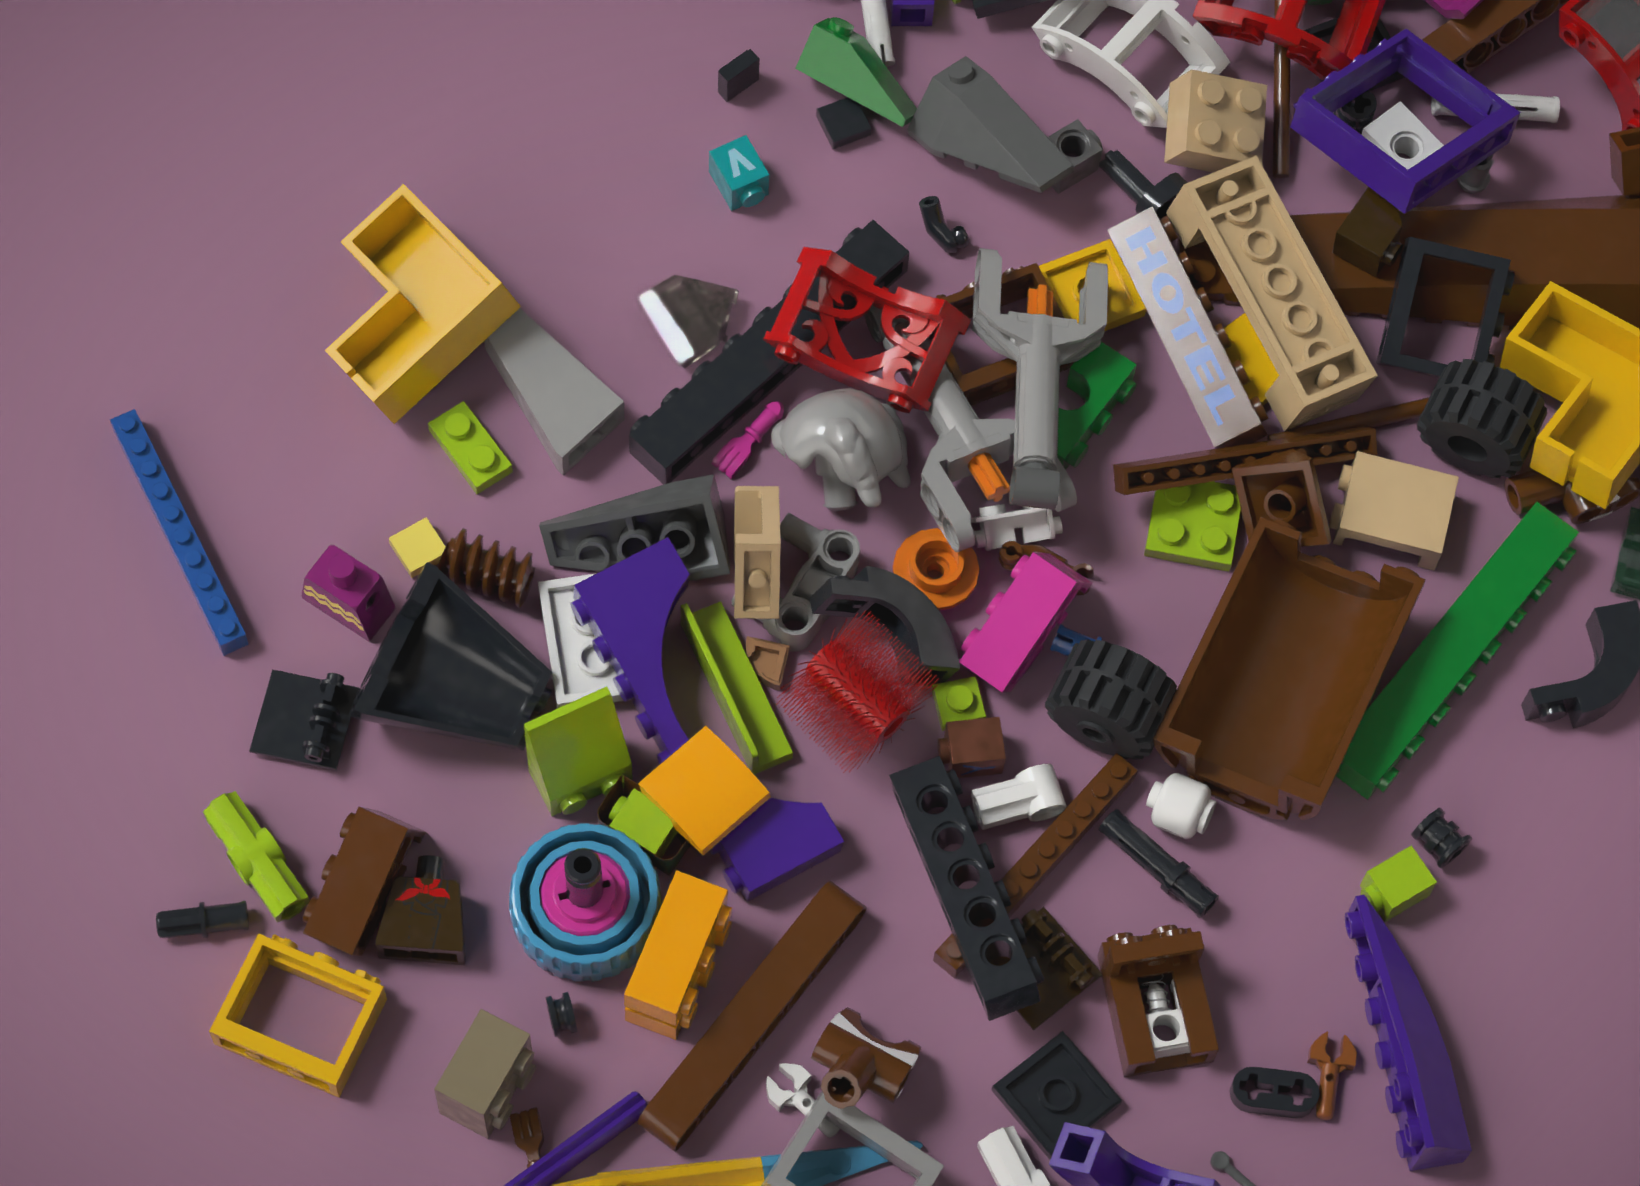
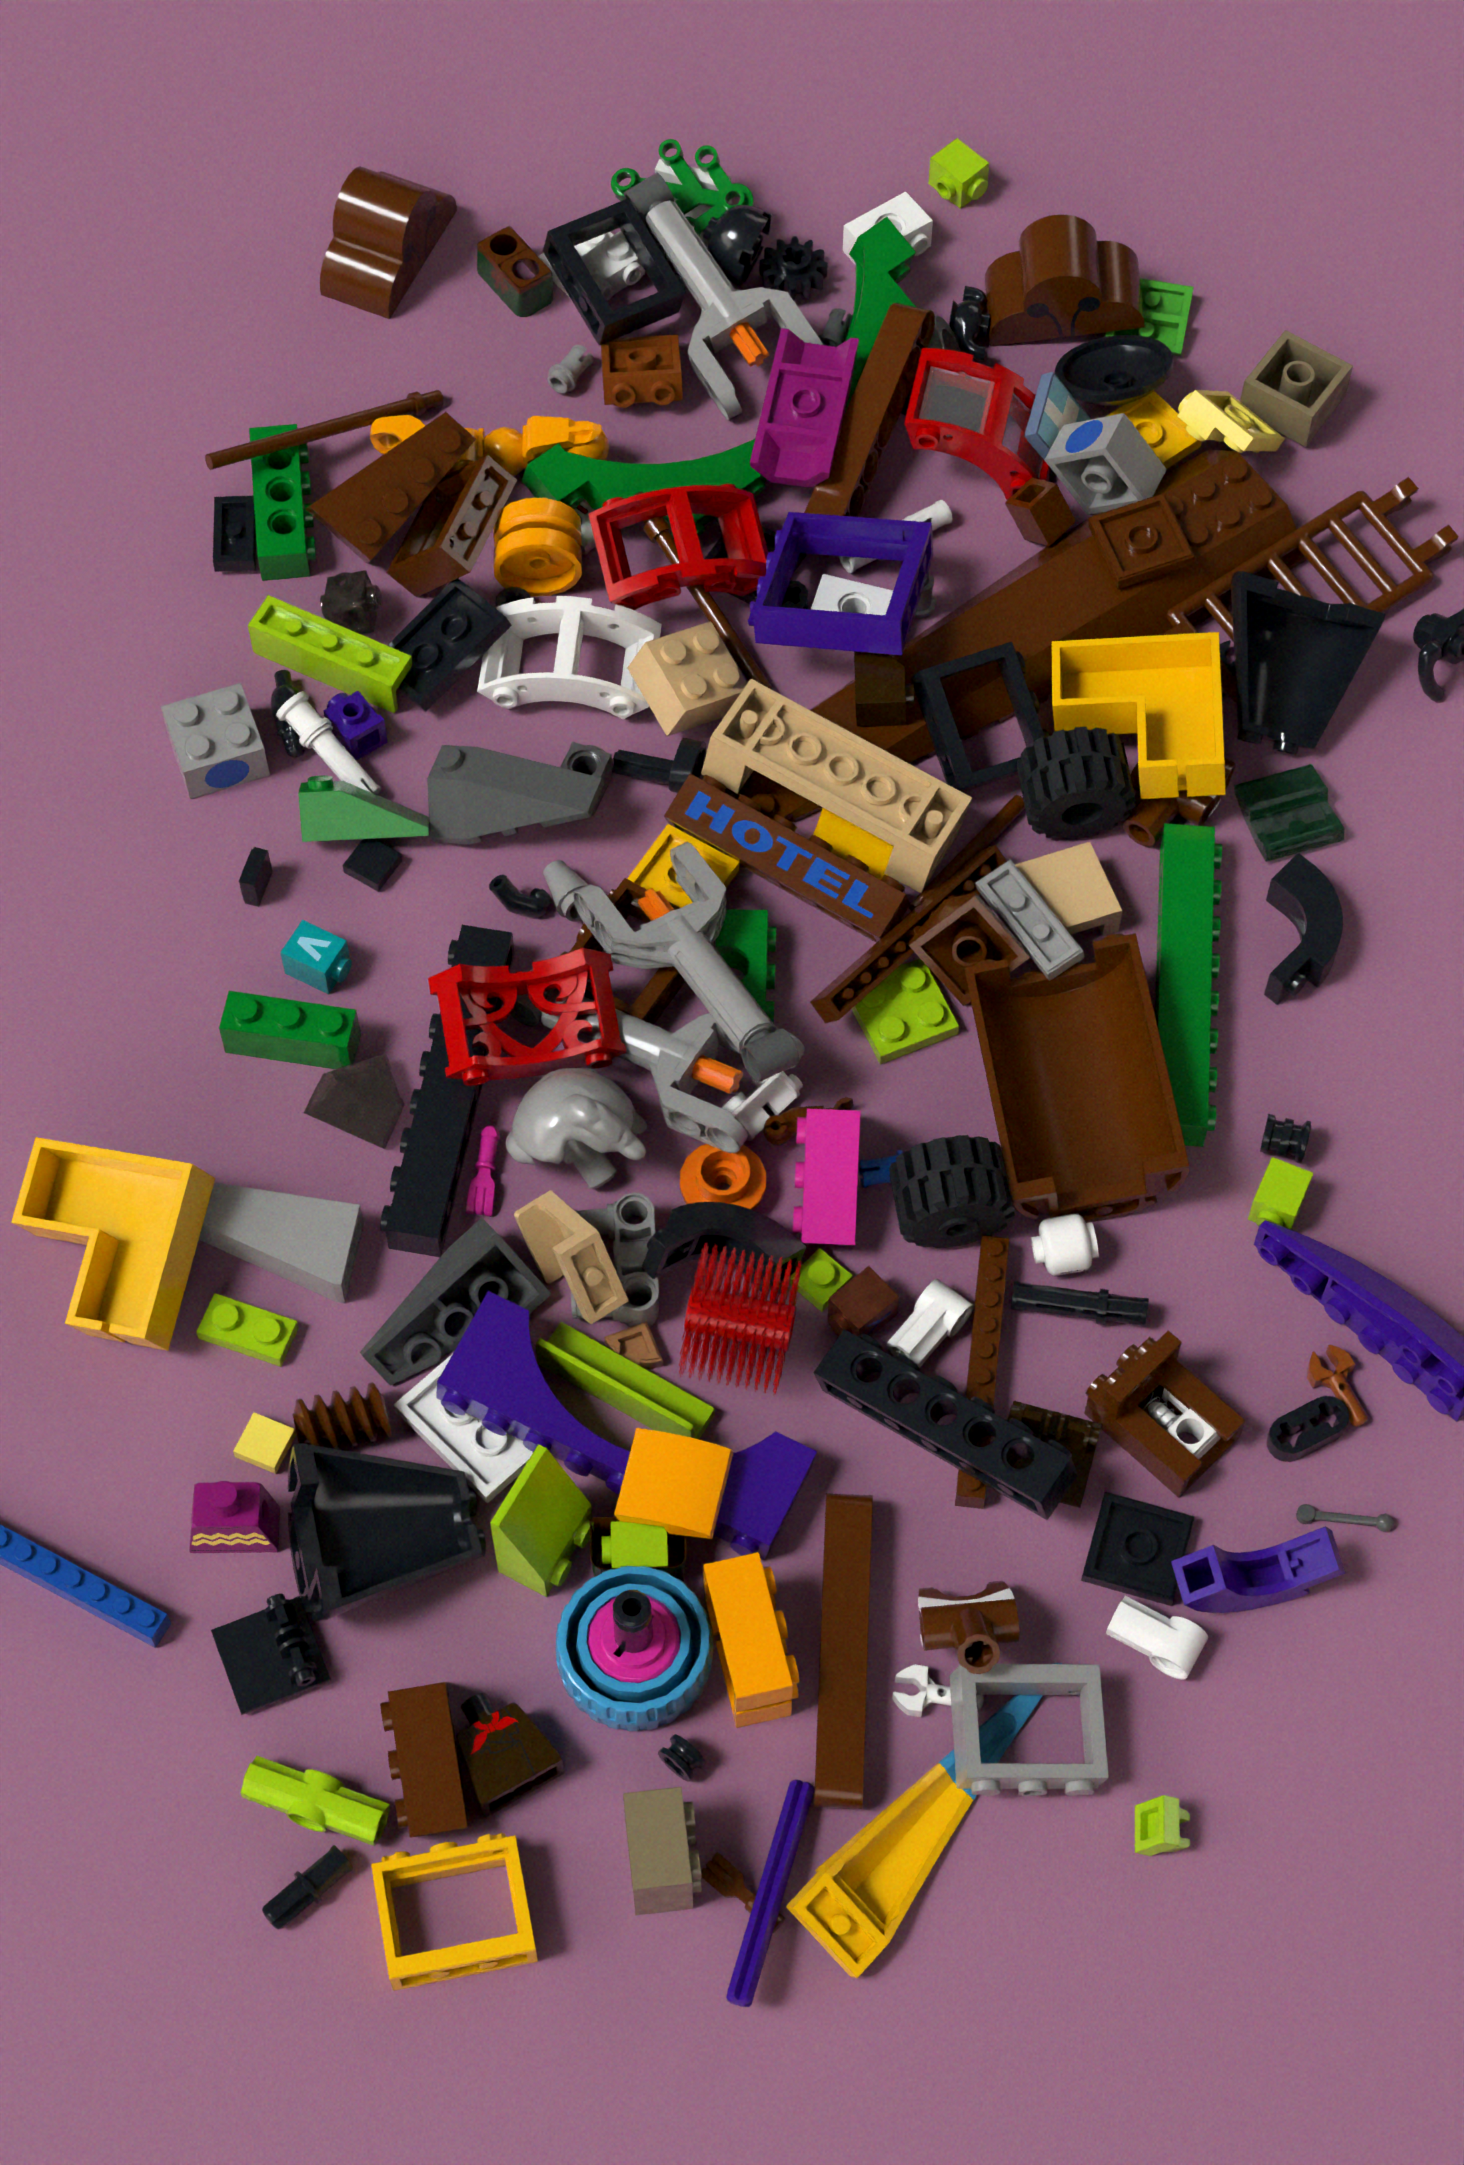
camera: 30 degrees left, 5 degrees down
none -> green brick [219,991,361,1072]
none -> light grey cone [543,860,588,922]
none -> light grey tile [975,859,1085,981]

